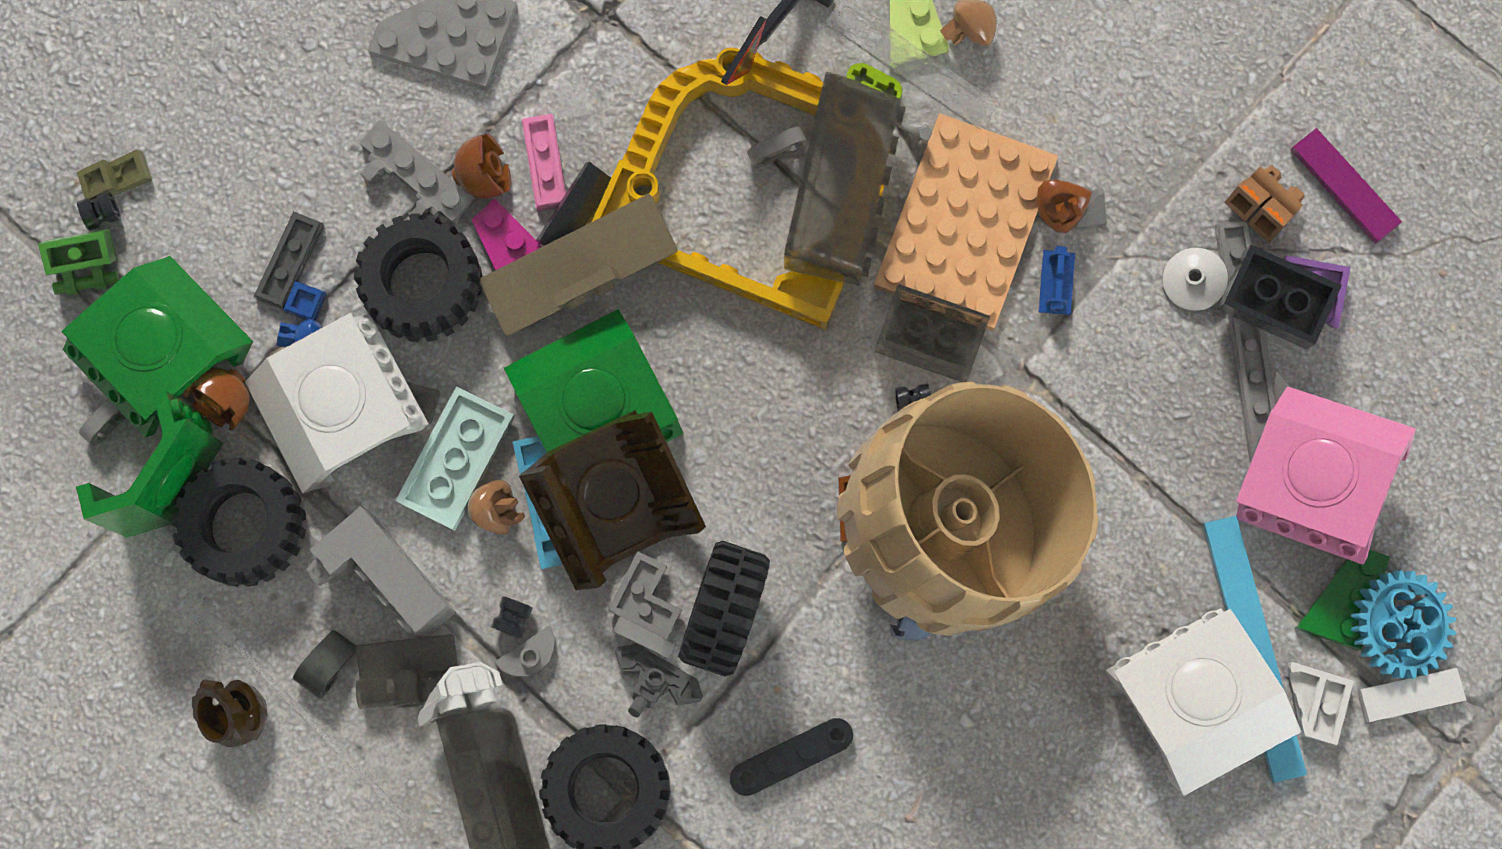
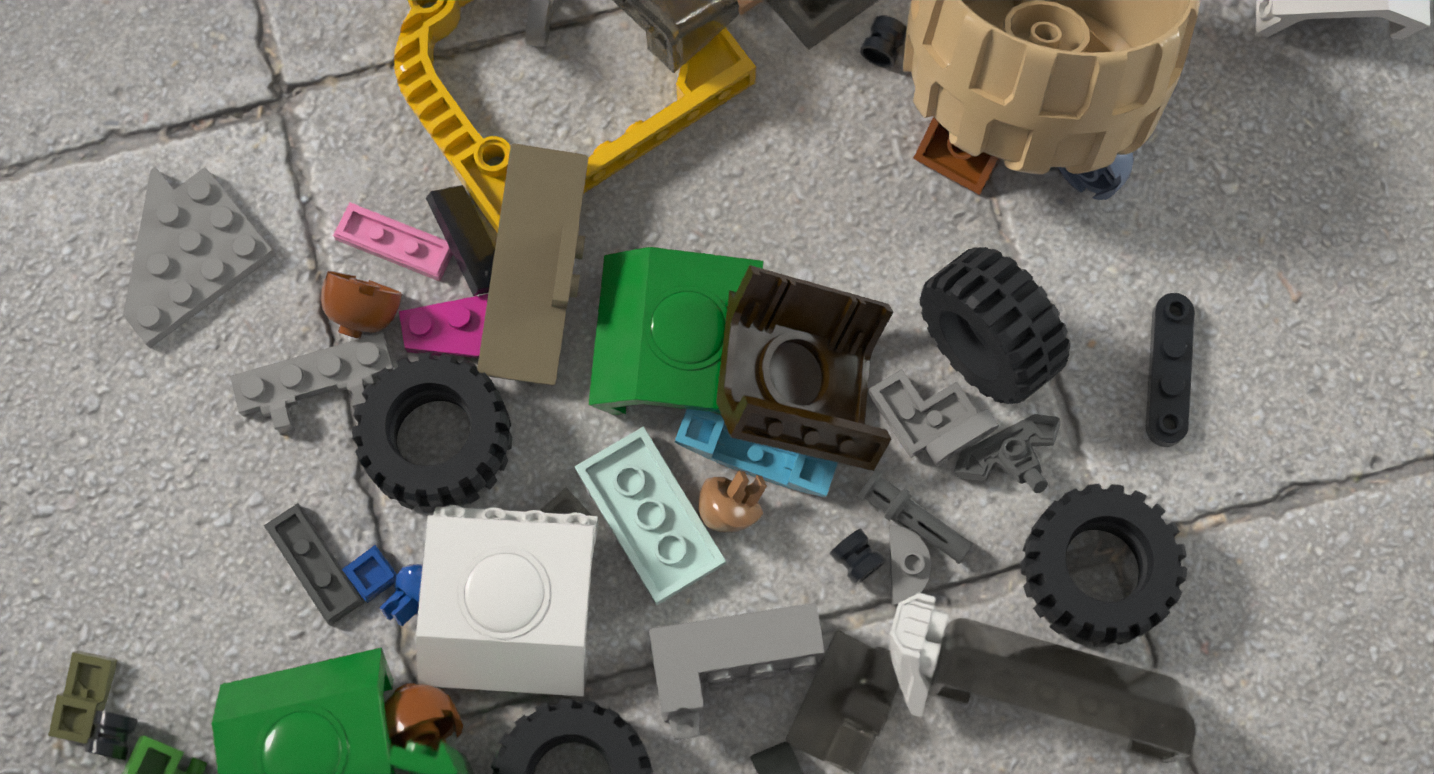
camera: 60 degrees left, 5 degrees down
none -> dark grey pin [856,469,973,564]

